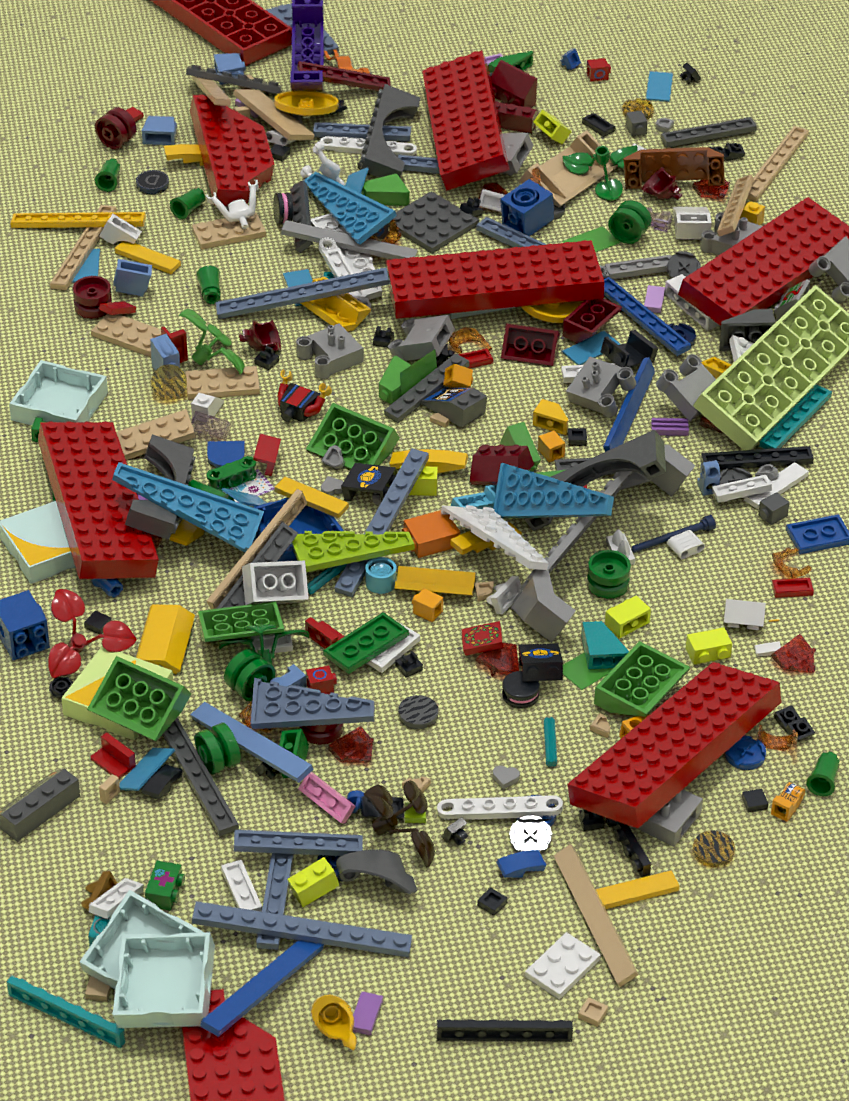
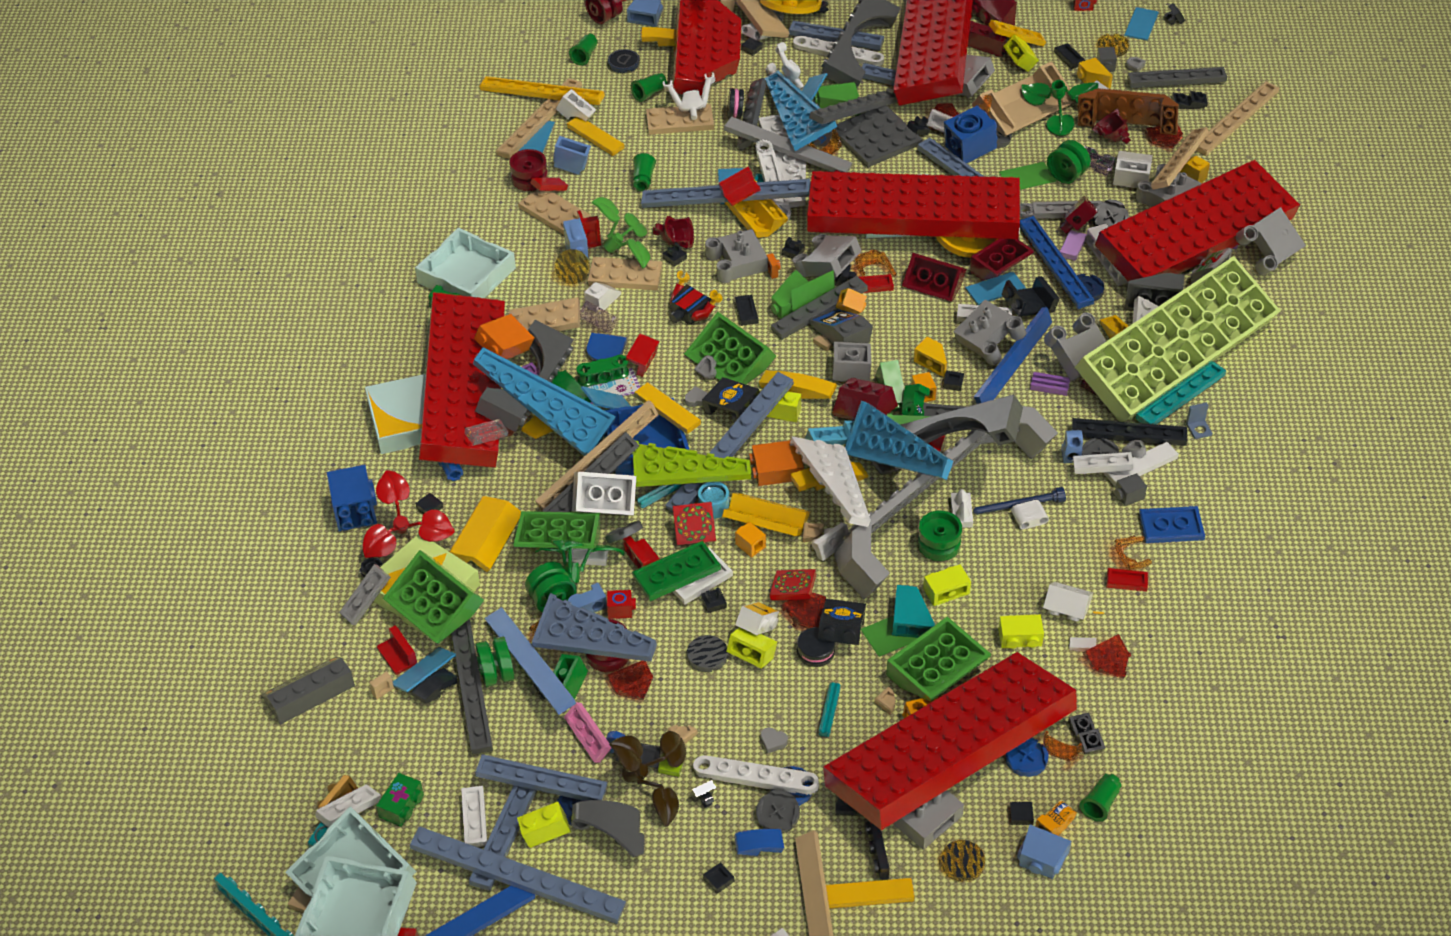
camera: 15 degrees right, 5 degrees up
none -> light grey tile [339,564,391,625]
none -> clear tile [465,419,508,446]
none -> orange brick [474,314,534,359]
none -> dark grey tile [605,520,643,543]
none -> tile [672,502,716,545]
none -> red panel [719,167,761,206]
none -> neon yellow brick [726,627,777,669]
none -> black tile [735,295,759,326]
none -> white brick [735,602,779,635]
none -> orange plate [767,253,781,279]
none -> dark grey plate [809,89,898,124]
none -> light grey slope [833,342,871,382]
none -> green leg [902,384,930,416]
none -> yellow tile [989,20,1046,47]
none -> medium blue torso [1017,825,1072,879]
none -> dark red torso [1060,195,1098,234]
none -> yellow slope [1077,58,1113,89]
none -> sand blue bracket [1186,402,1213,439]

